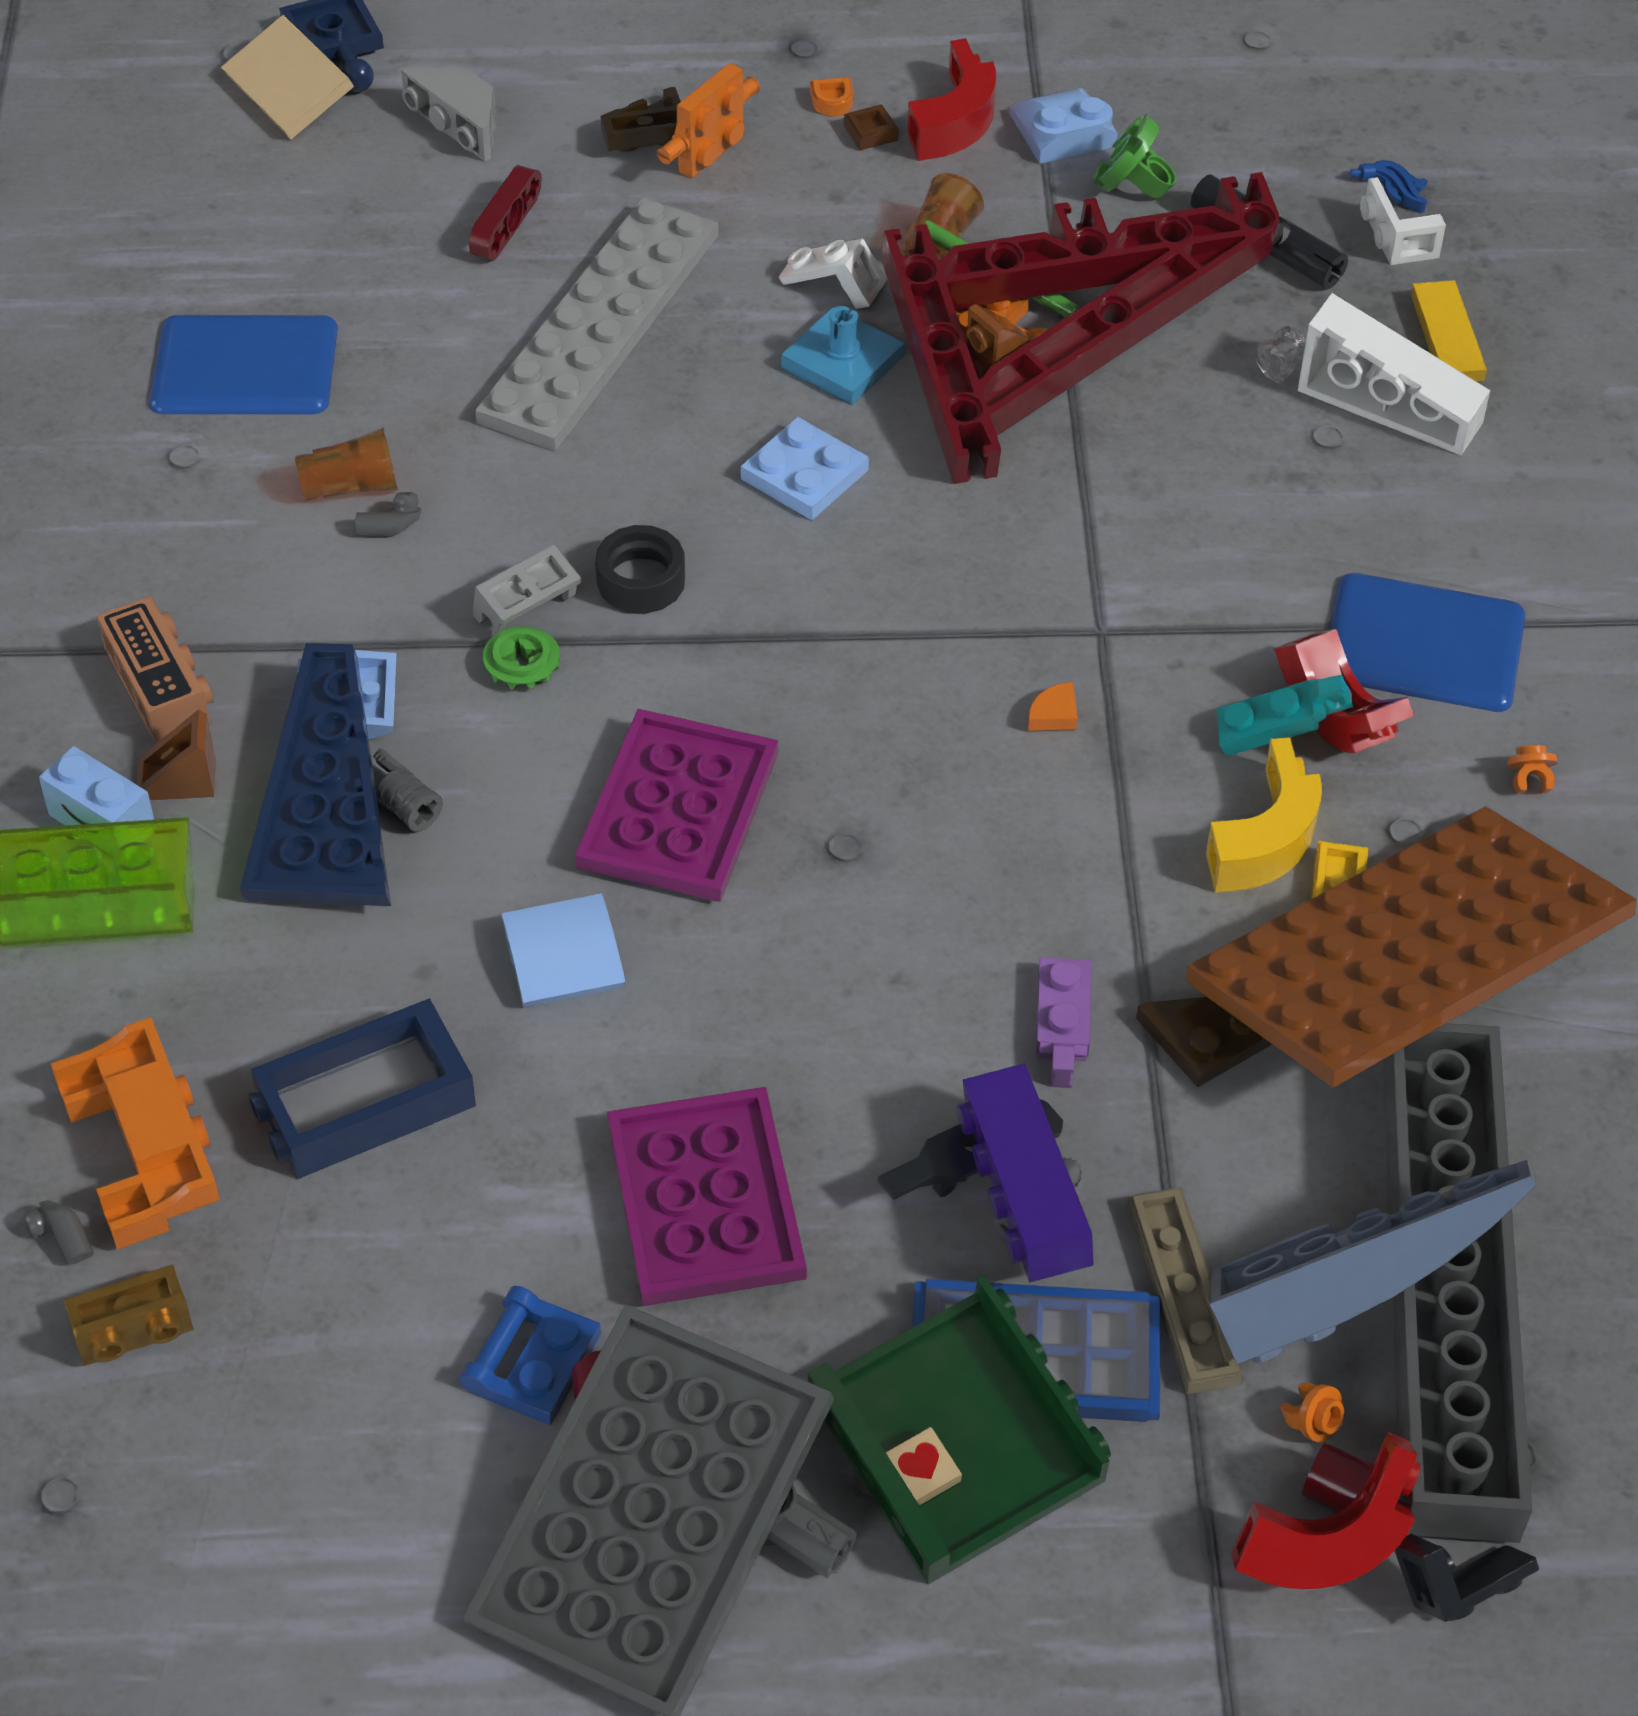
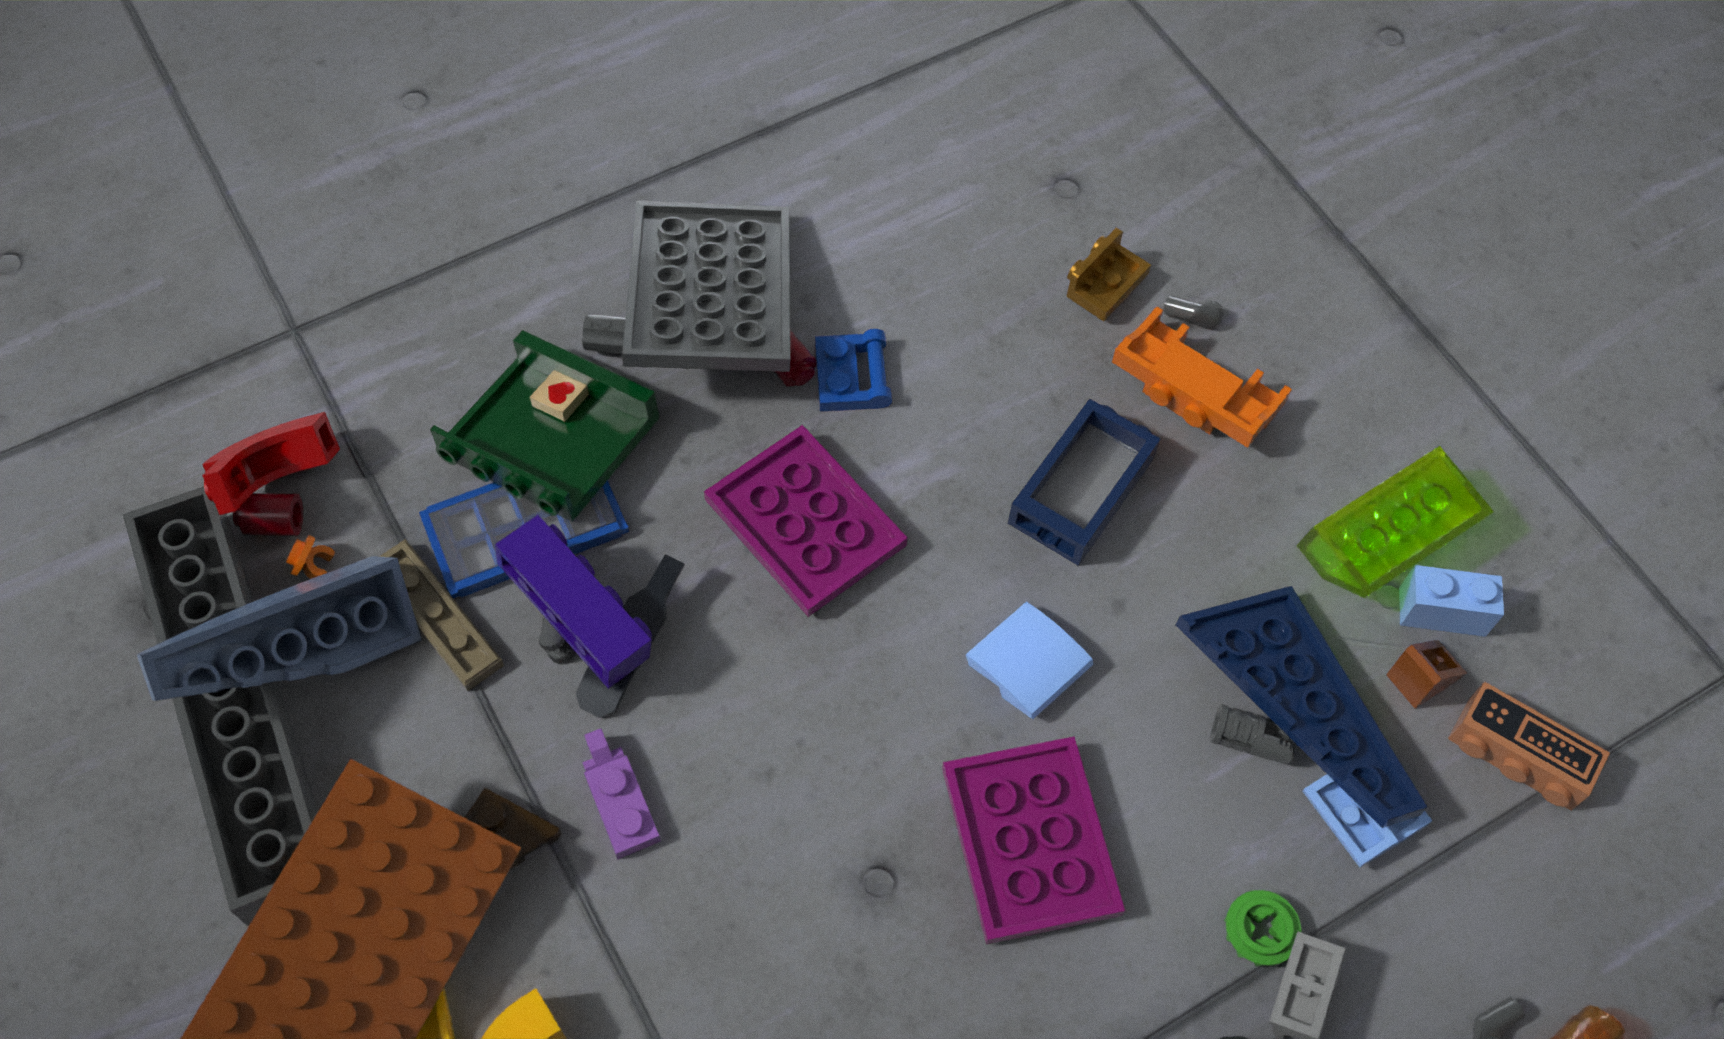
camera: 150 degrees right, 10 degrees up
black bracket [1395,1533,1540,1622] -> none

